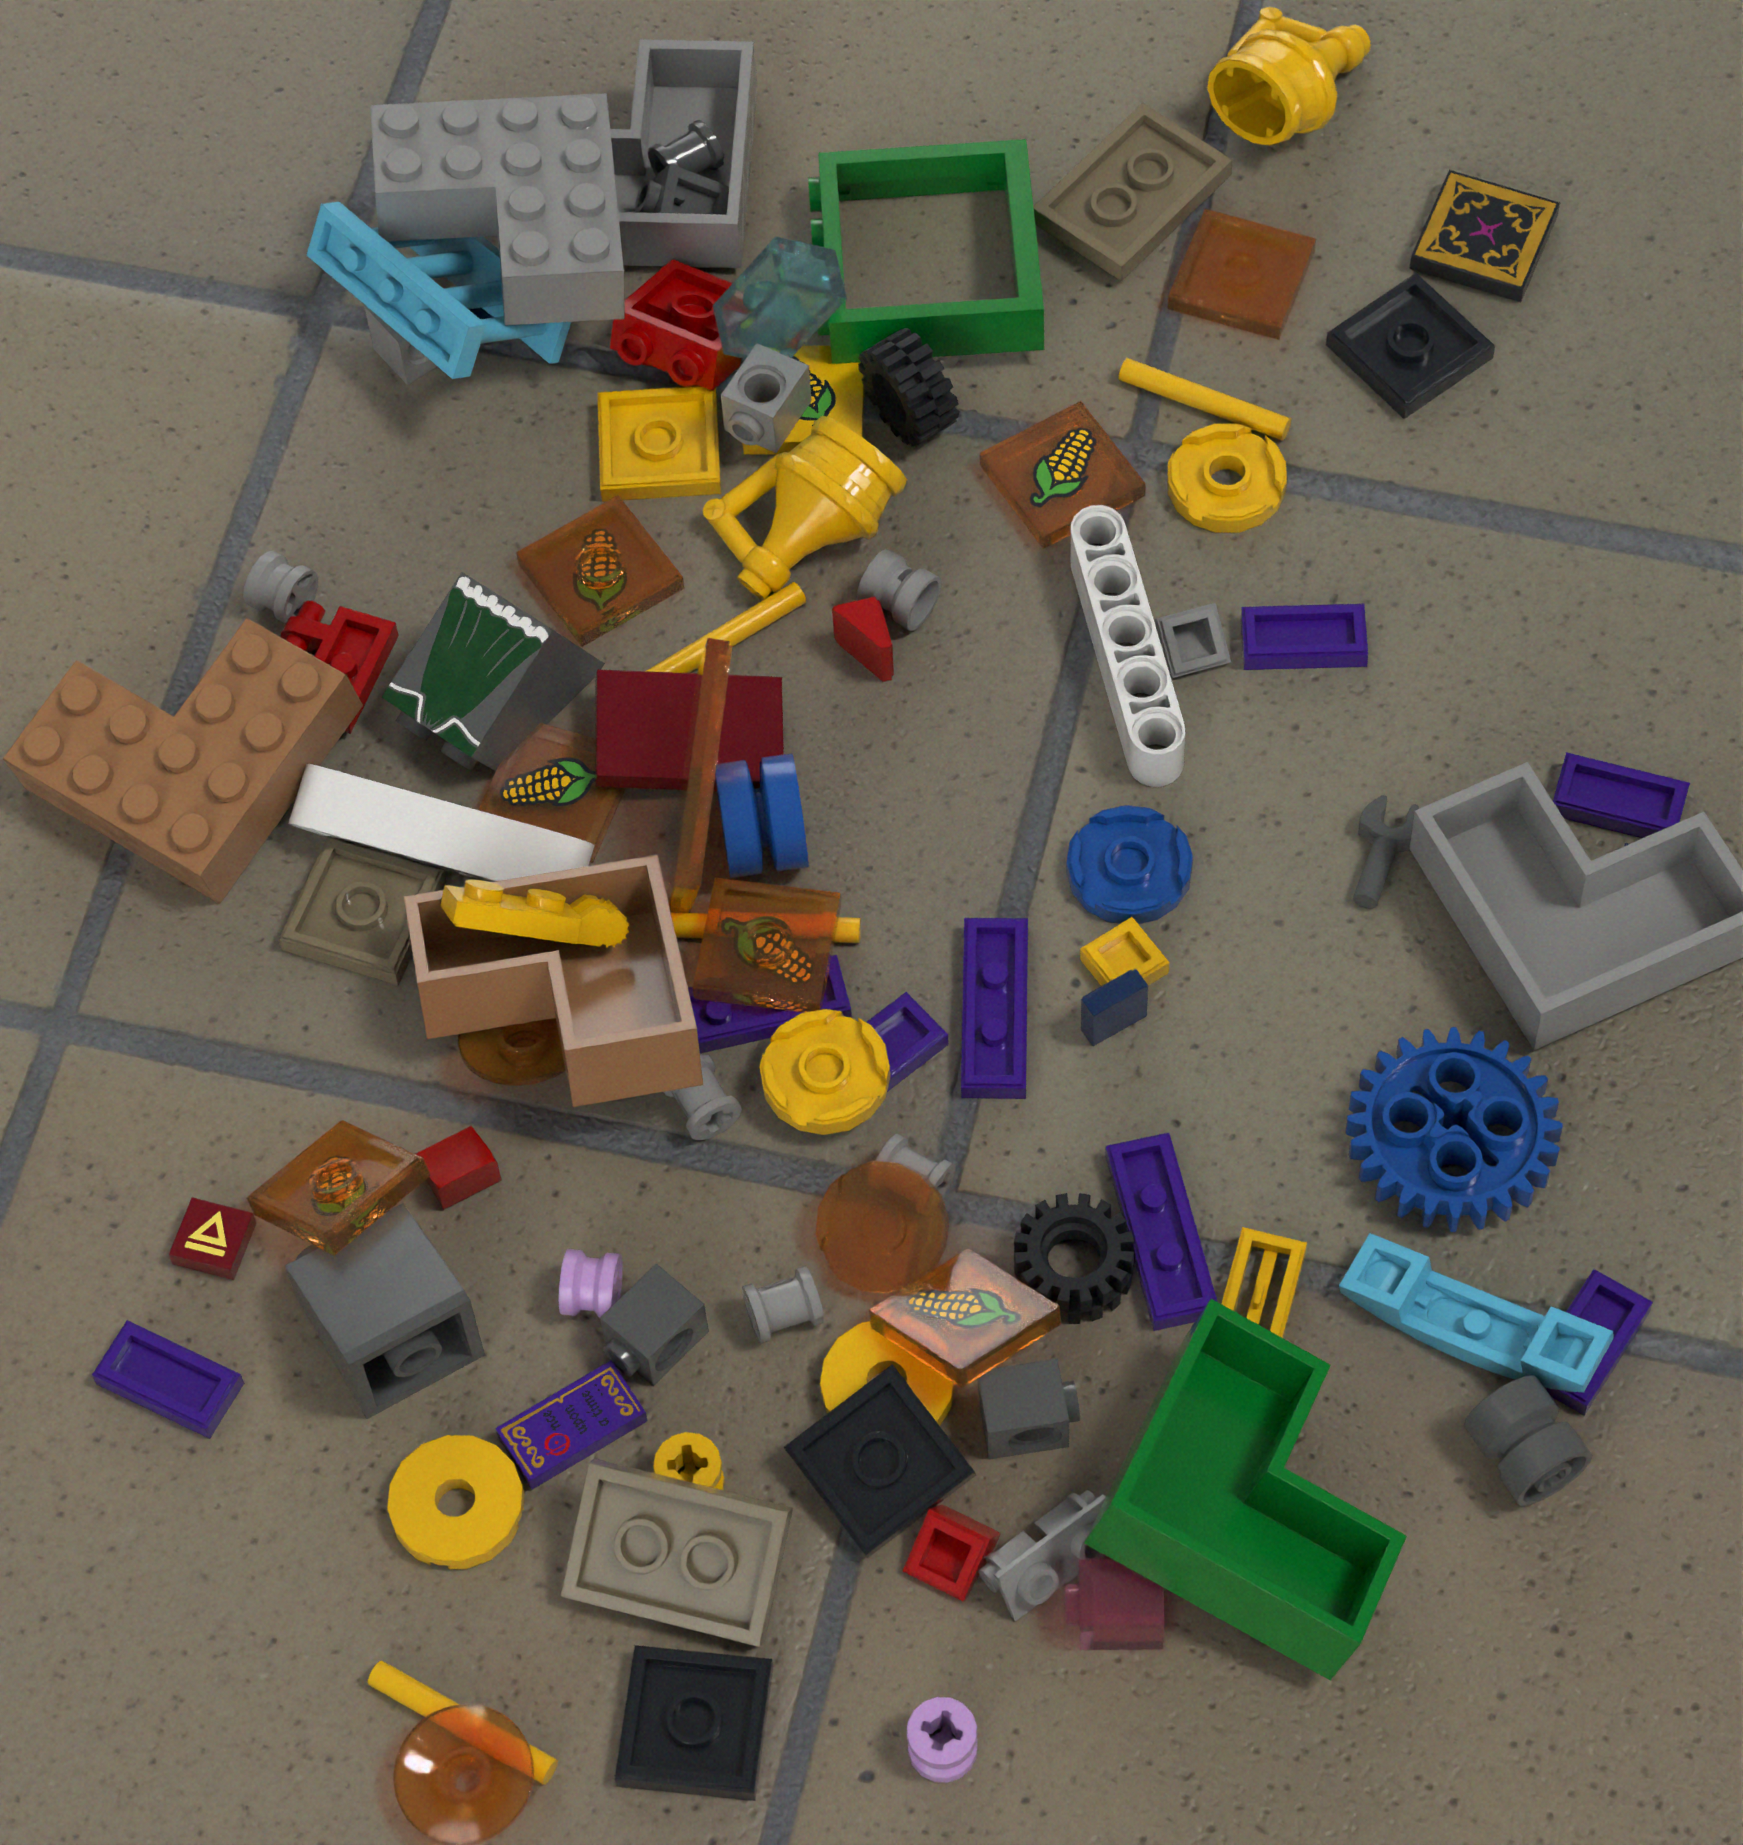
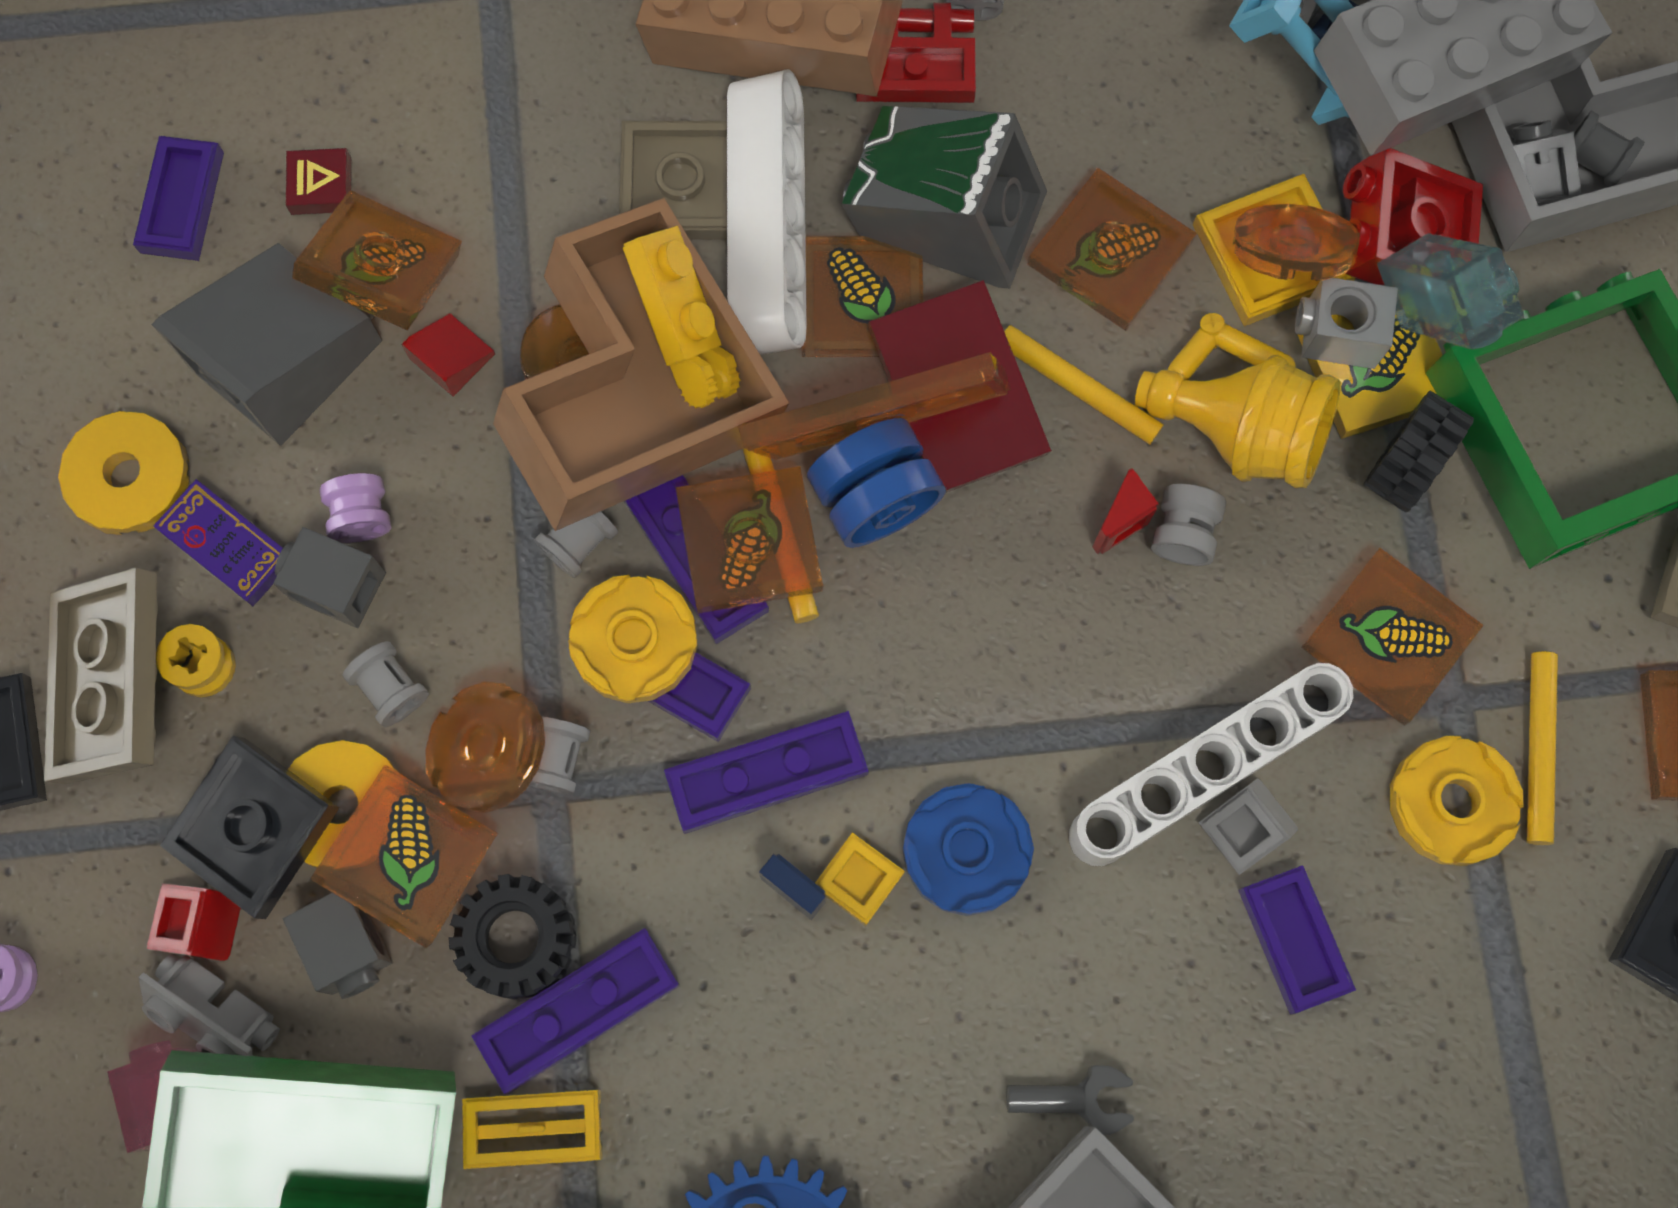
camera: 65 degrees right, 15 degrees up
none -> clear orange tile [1233,204,1360,281]

